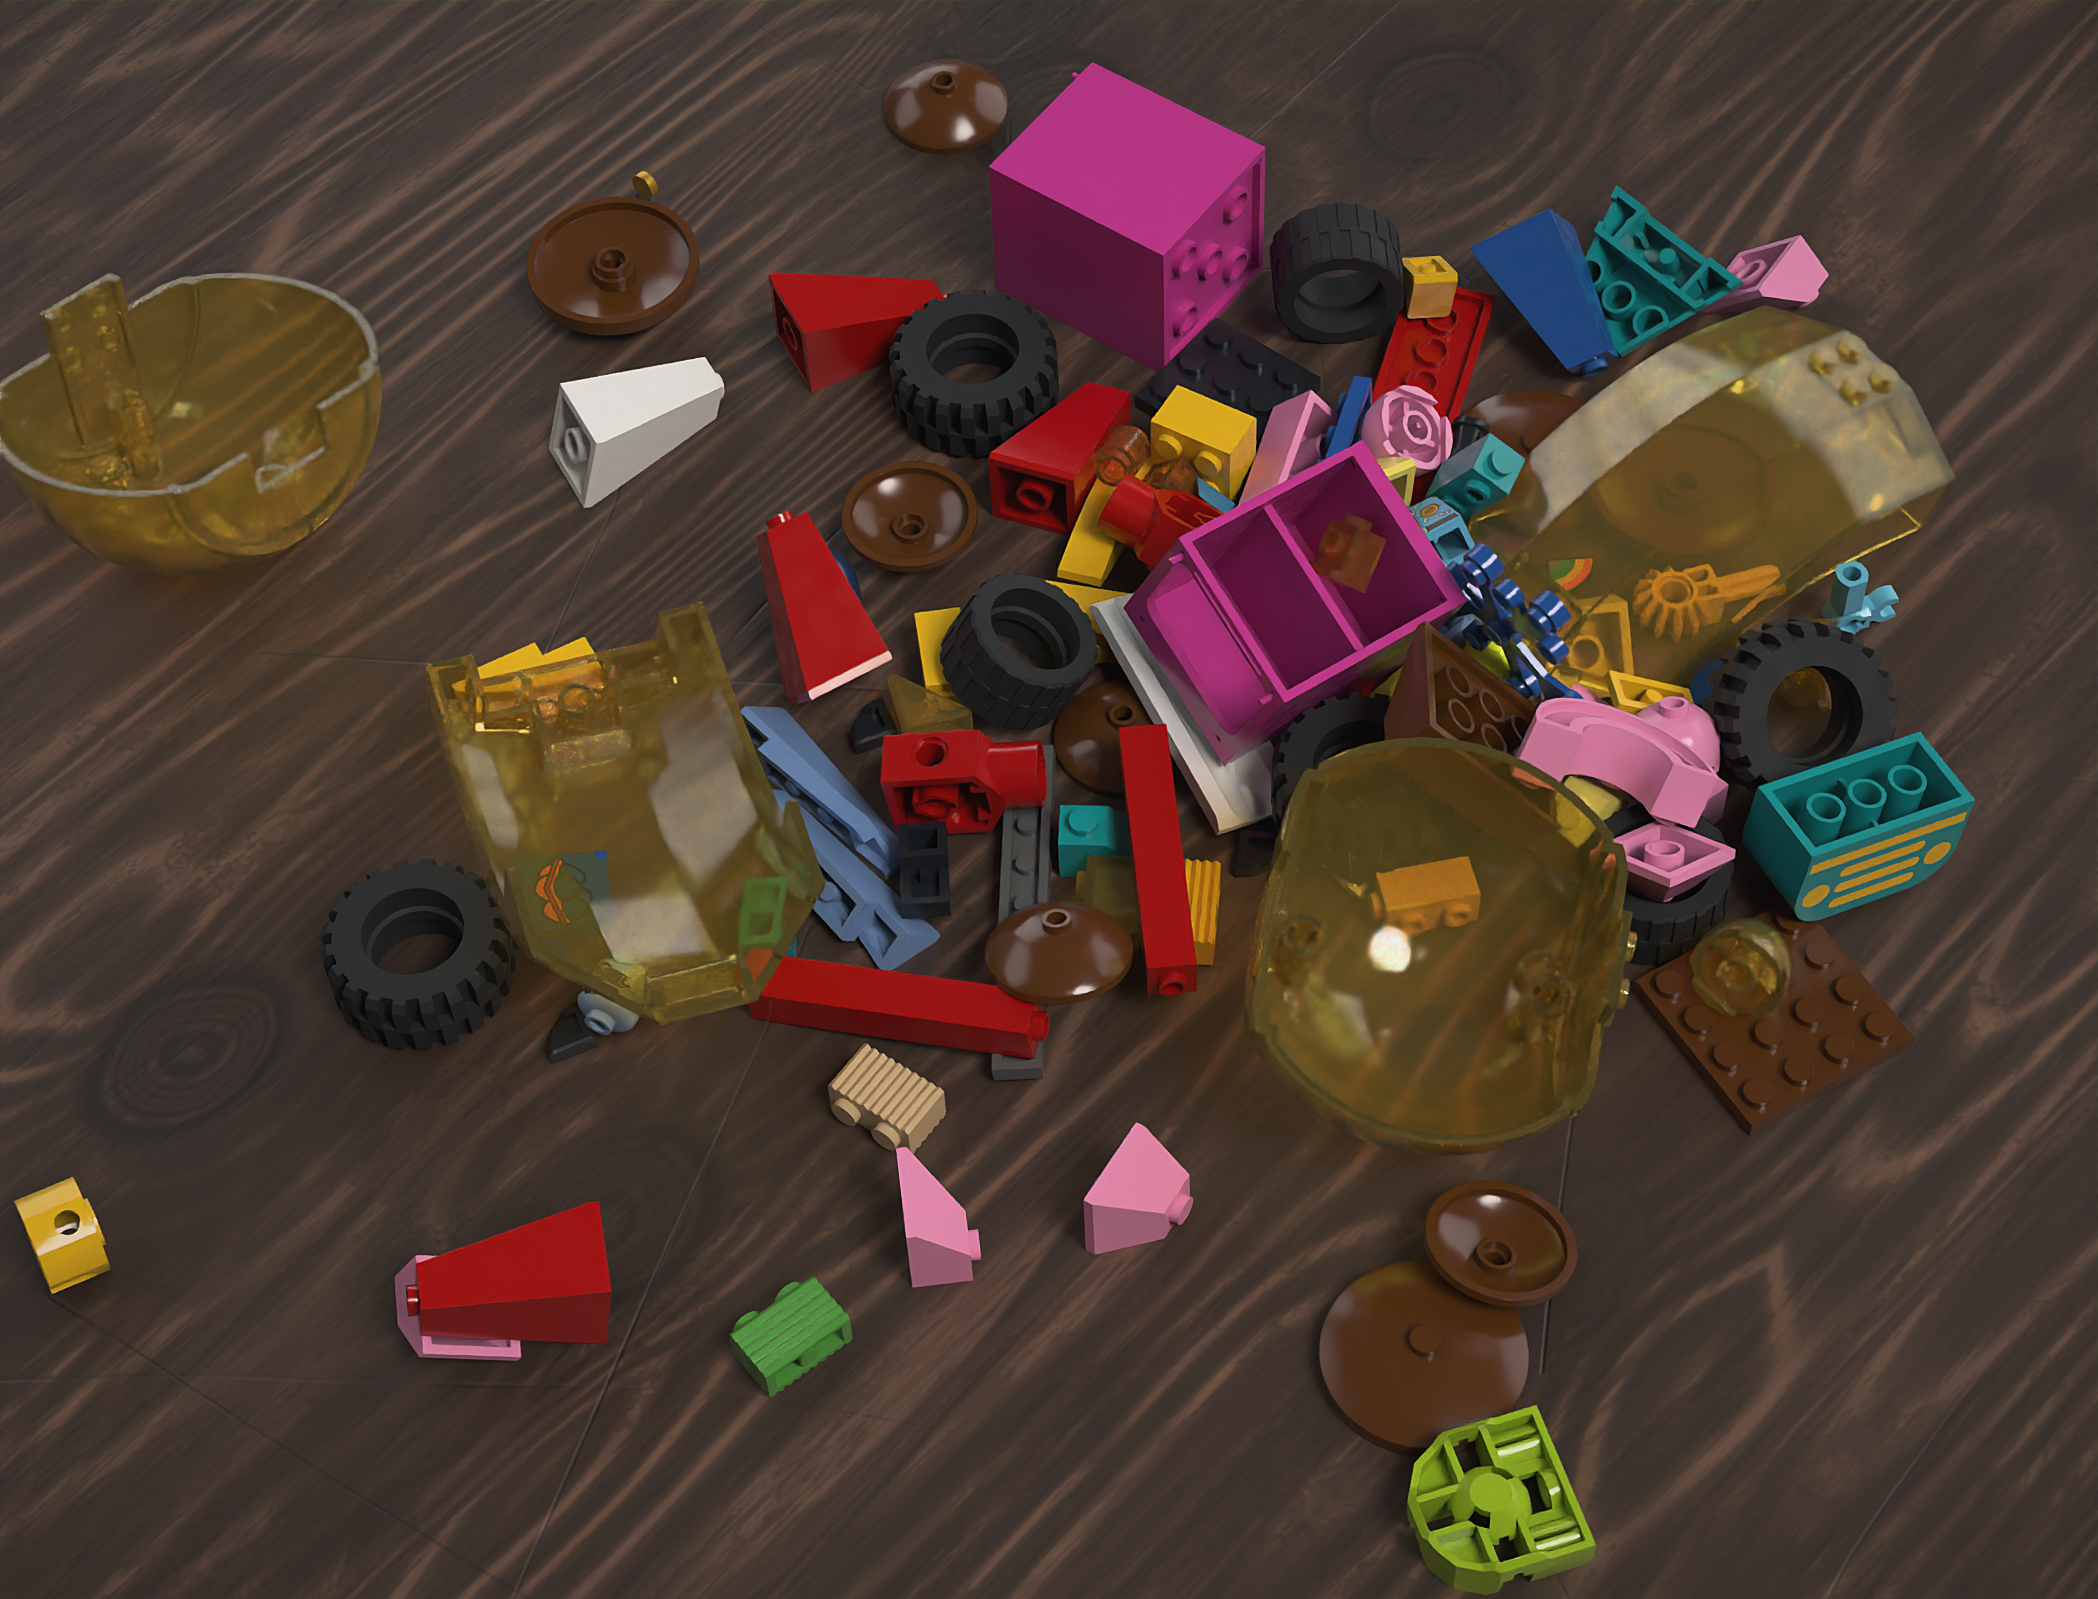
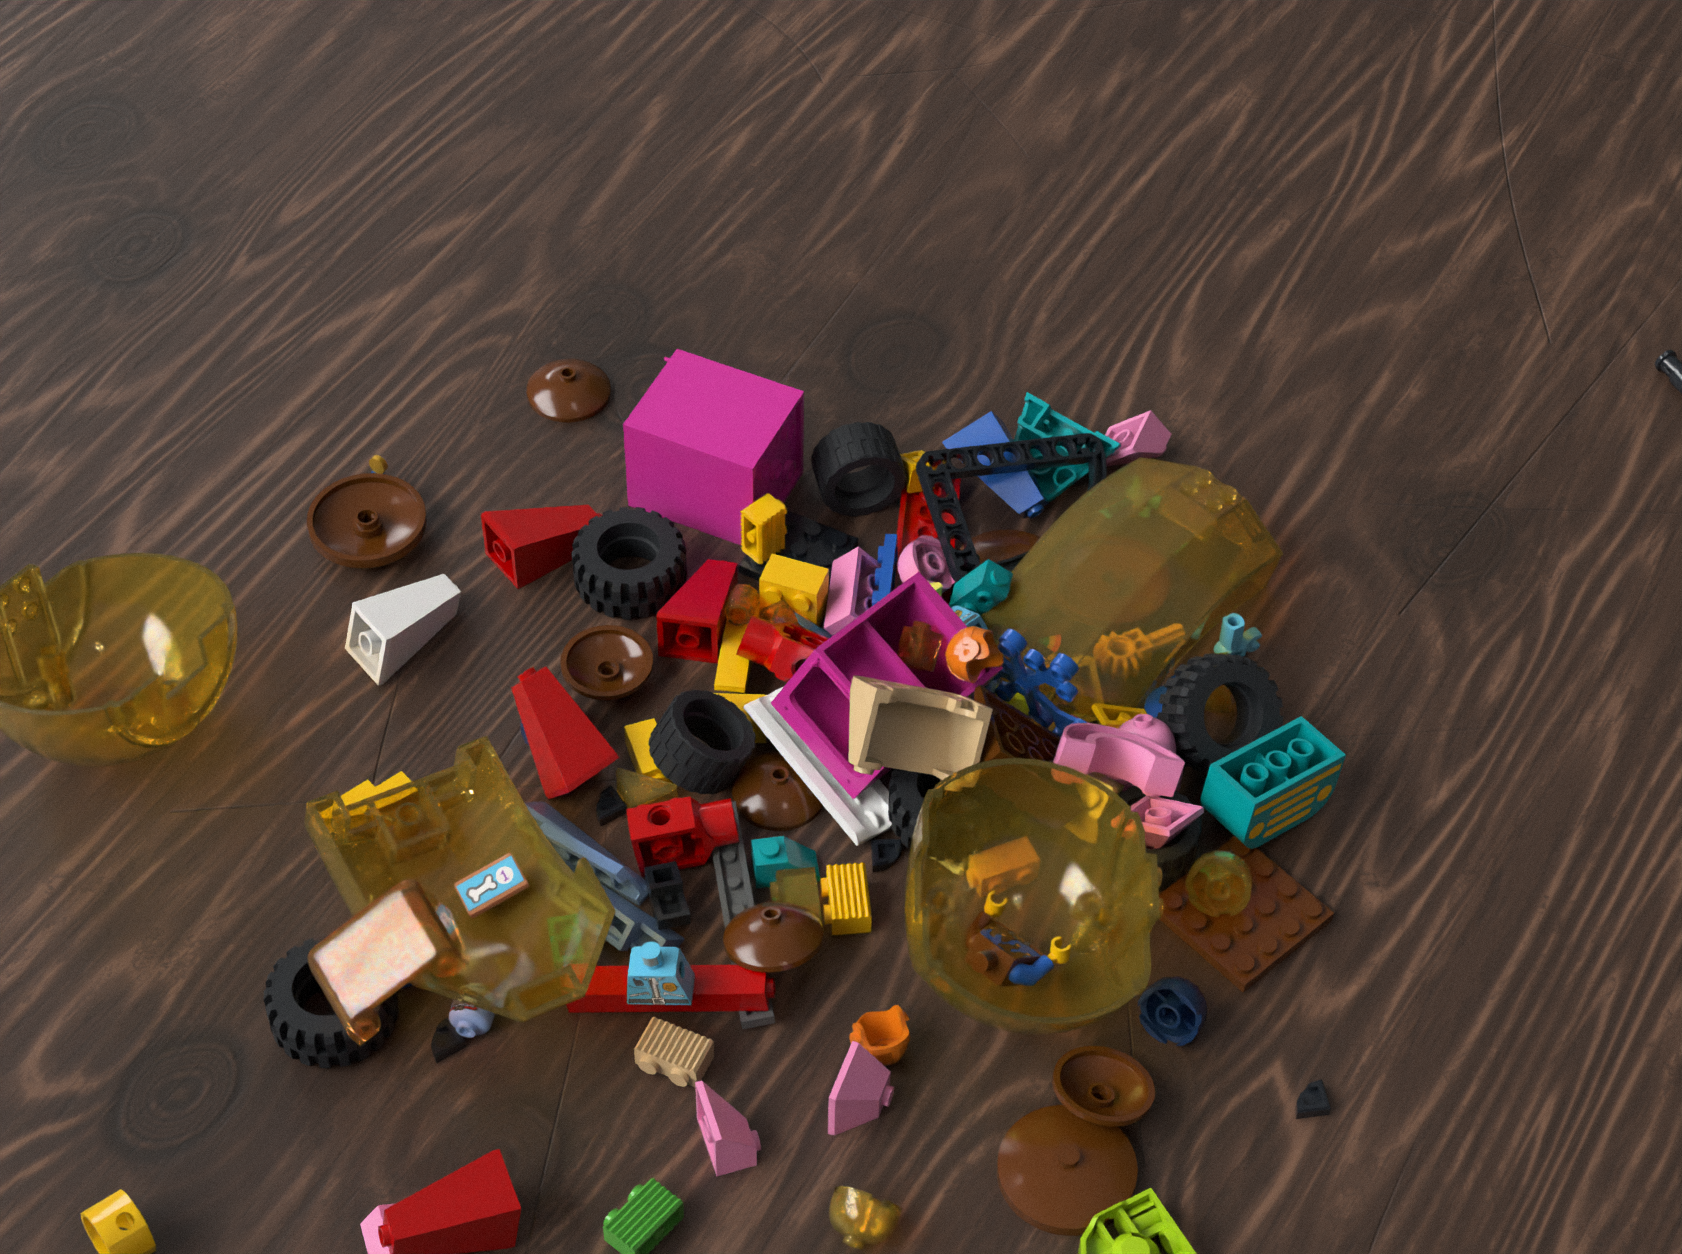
camera: 15 degrees left, 5 degrees down
red brick [1119,724,1197,996] -> none
none -> clear orange windscreen [307,880,471,1046]
none -> slope [454,853,530,919]
none -> medium azure torso [627,941,695,1005]
none -> yellow brick [740,493,787,564]
none -> clear yellow cylinder [828,1185,902,1250]
none -> tan windscreen [848,676,993,789]
none -> orange cap [849,1005,910,1066]
none -> black beam [916,433,1107,582]
none -> orange cap [945,626,1004,684]
none -> torso [964,891,1071,987]
none -> dark blue cylinder [1138,976,1207,1046]
none -> black tile [1295,1079,1331,1119]

